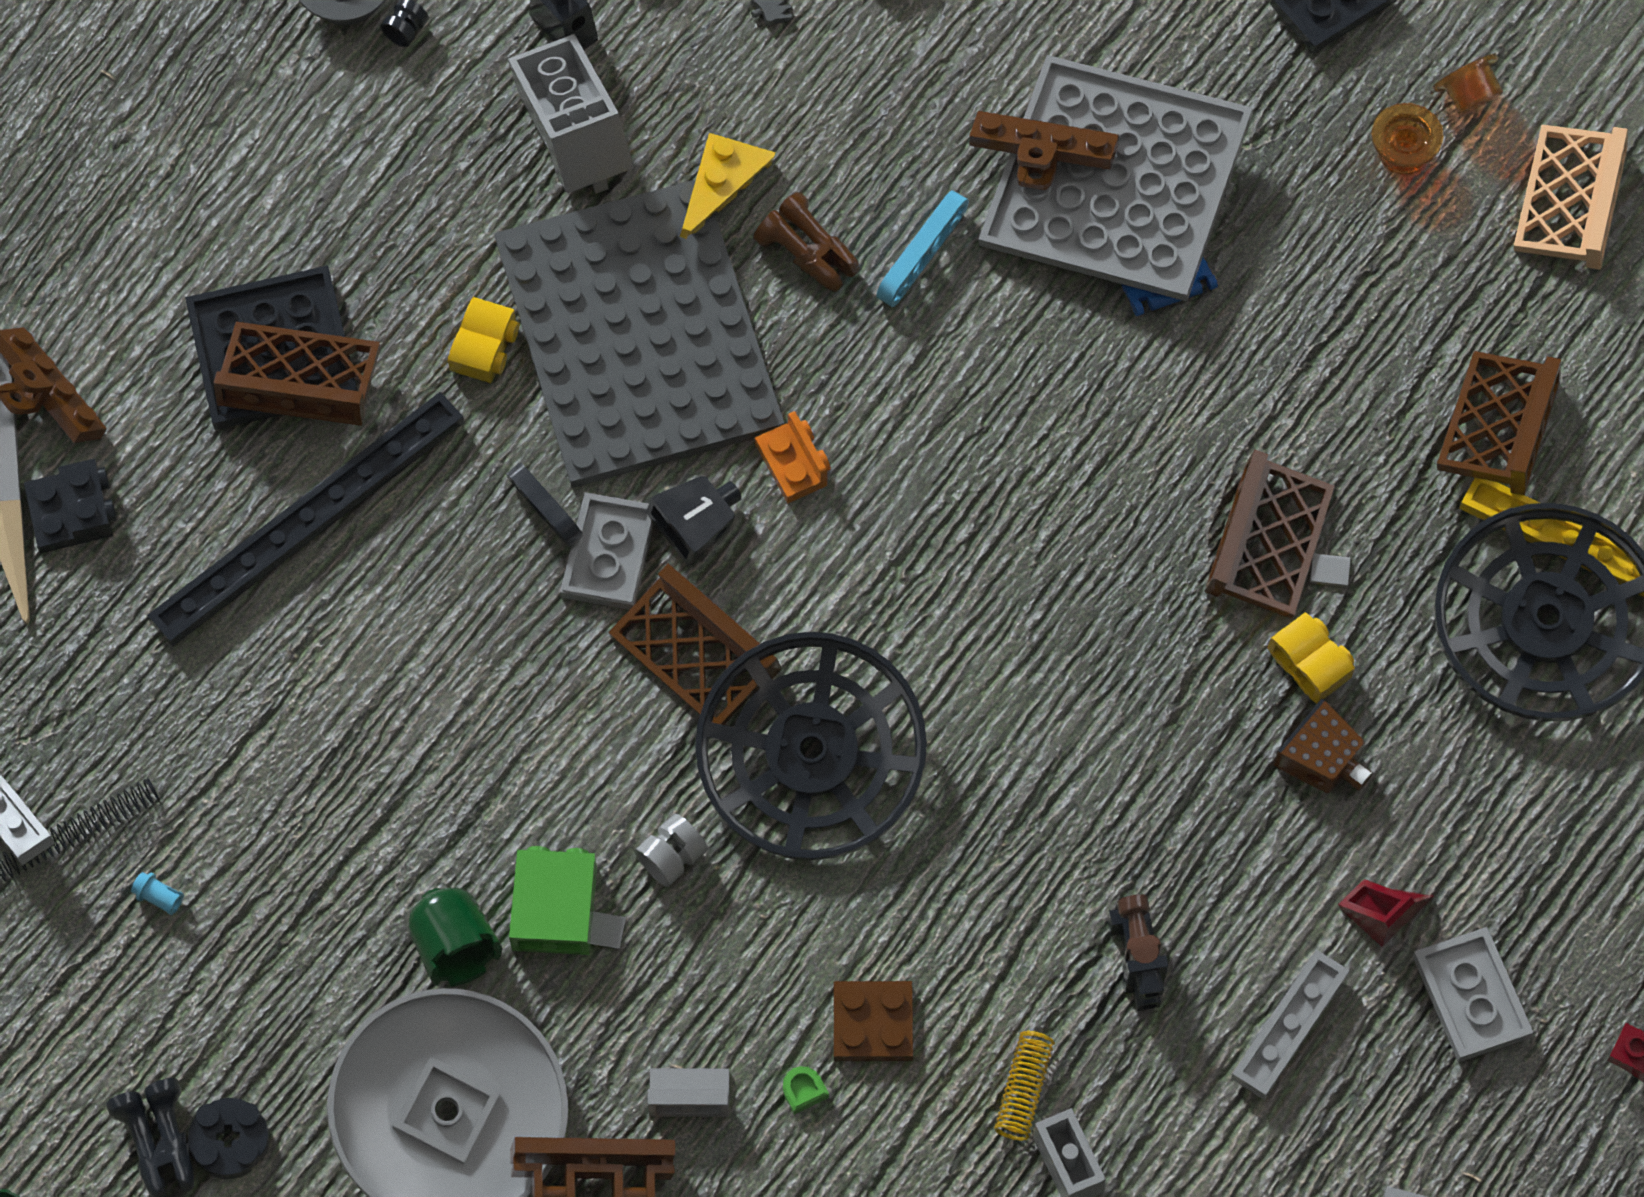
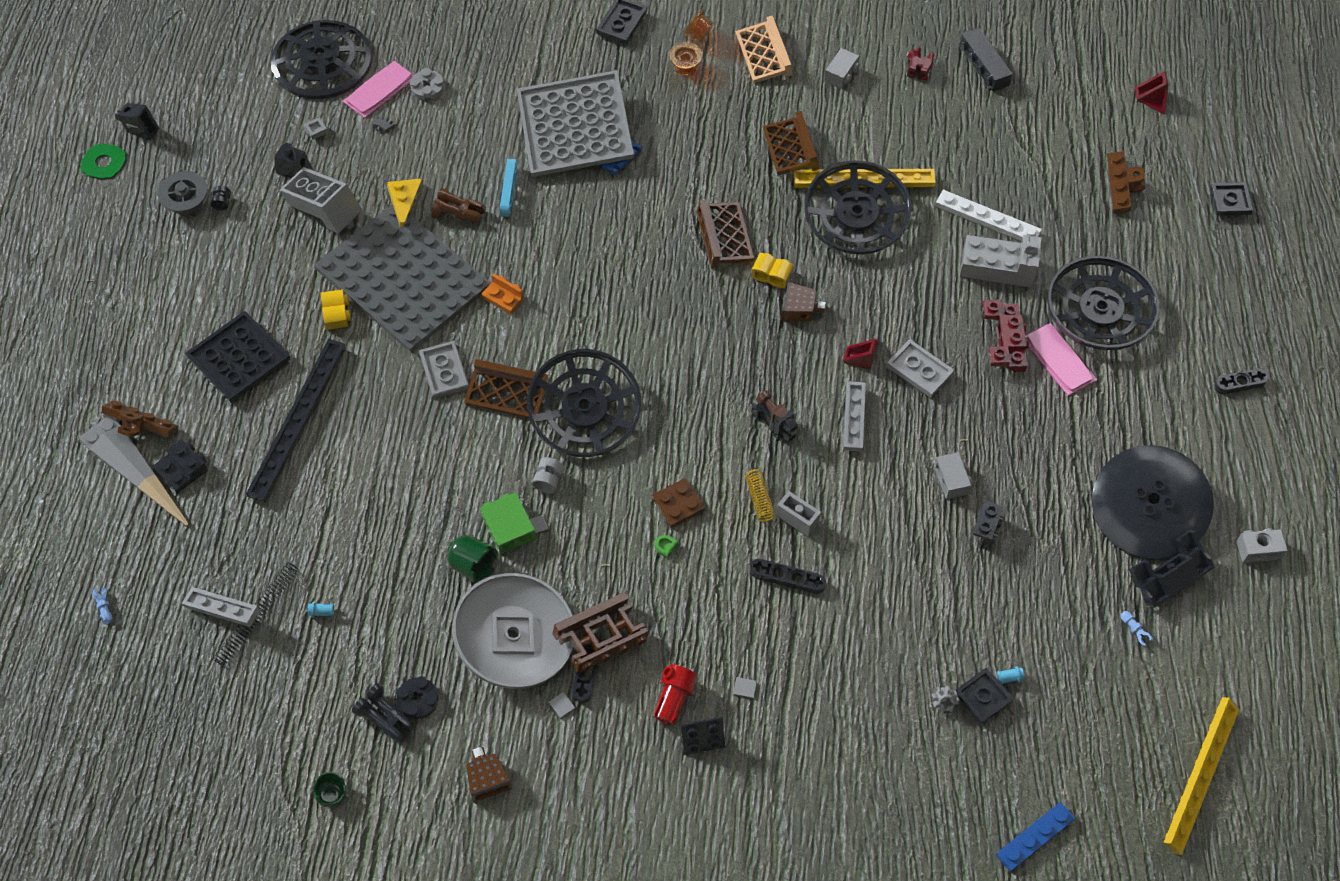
camera: 30 degrees left, 5 degrees down
reddish brown fence [214,322,381,426] -> none
black beam [506,462,584,547] -> none
black torso [646,476,742,567] -> none
light grey panel [648,1068,729,1117] -> none
reddish brown plate [969,111,1119,190] -> none
light grey piece [1310,553,1350,587] -> none

